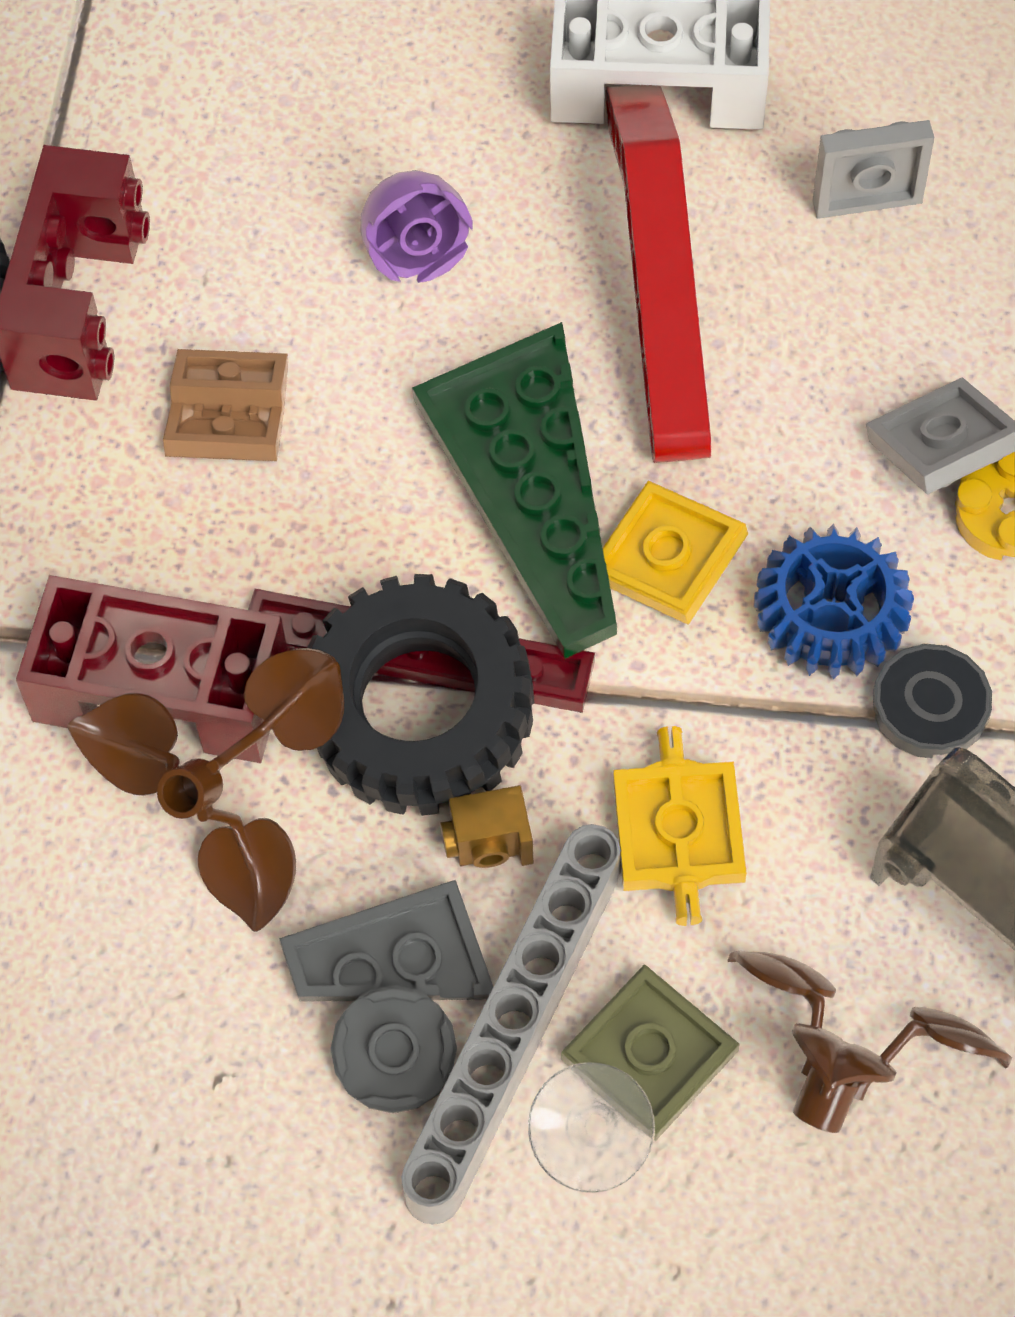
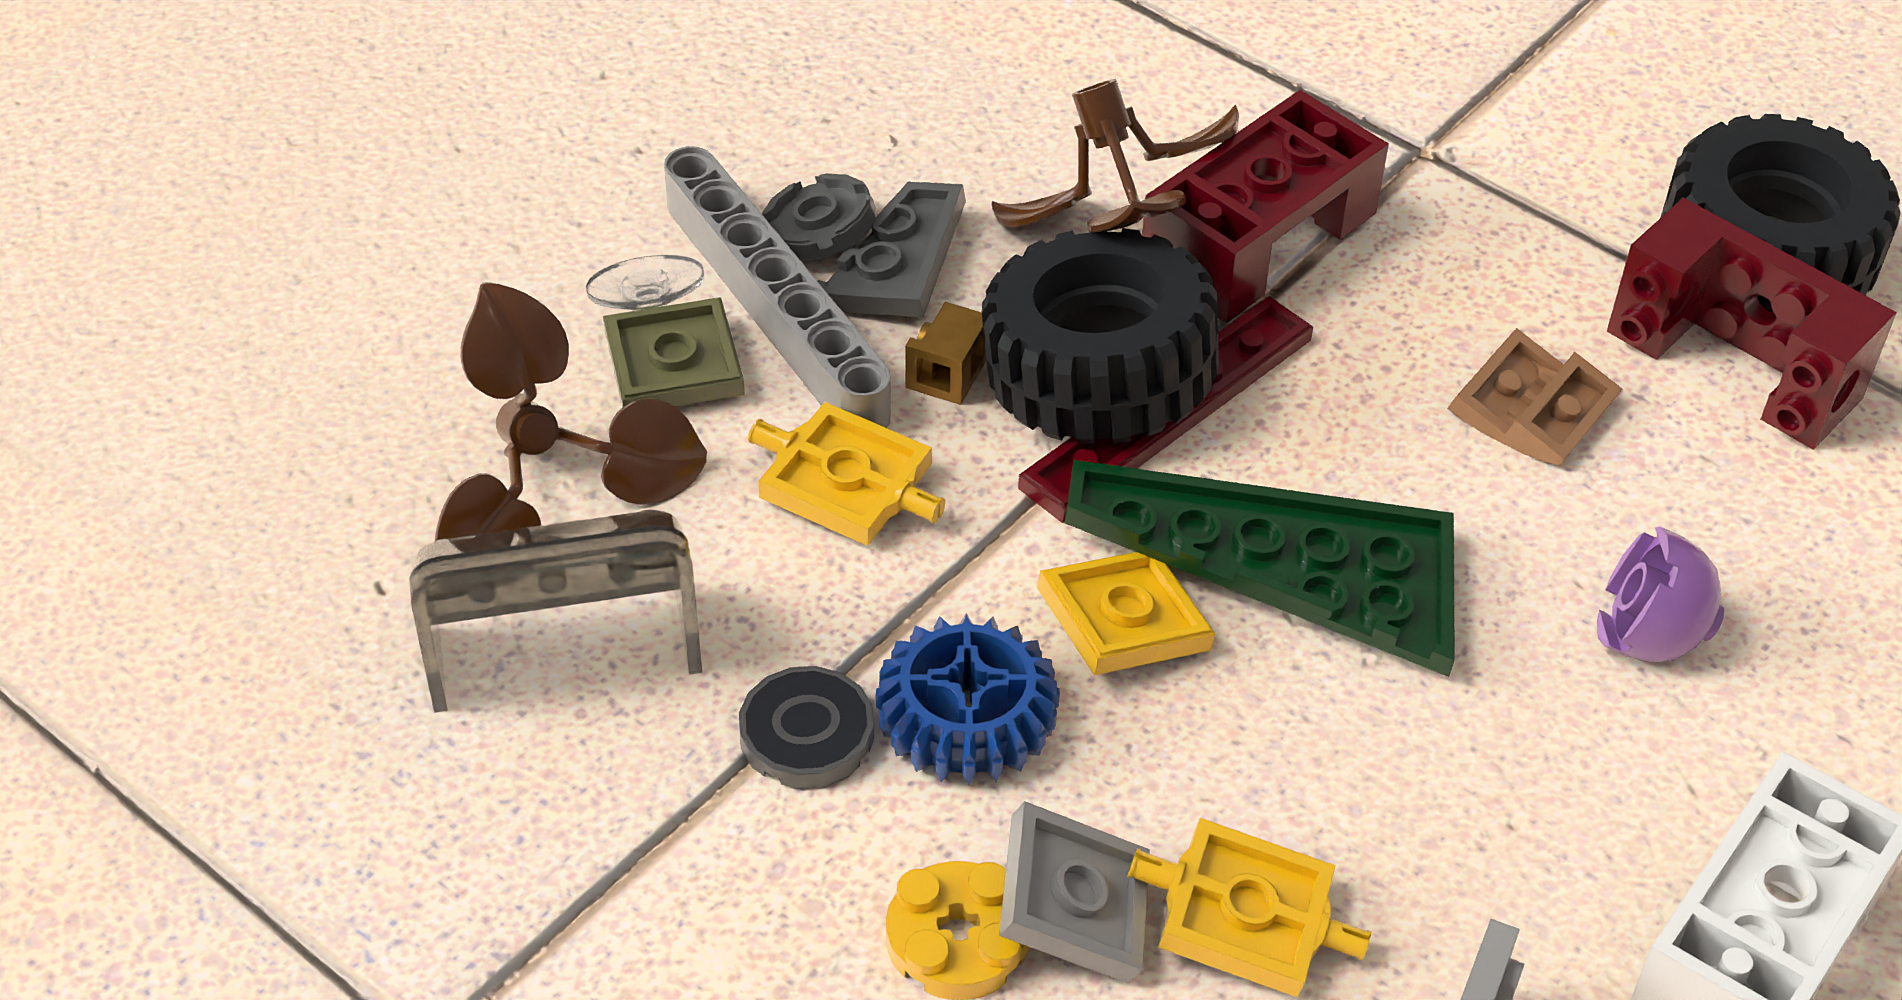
camera: 120 degrees right, 15 degrees down
red beam [605,85,711,463] -> none
none -> yellow plate [1127,818,1372,997]

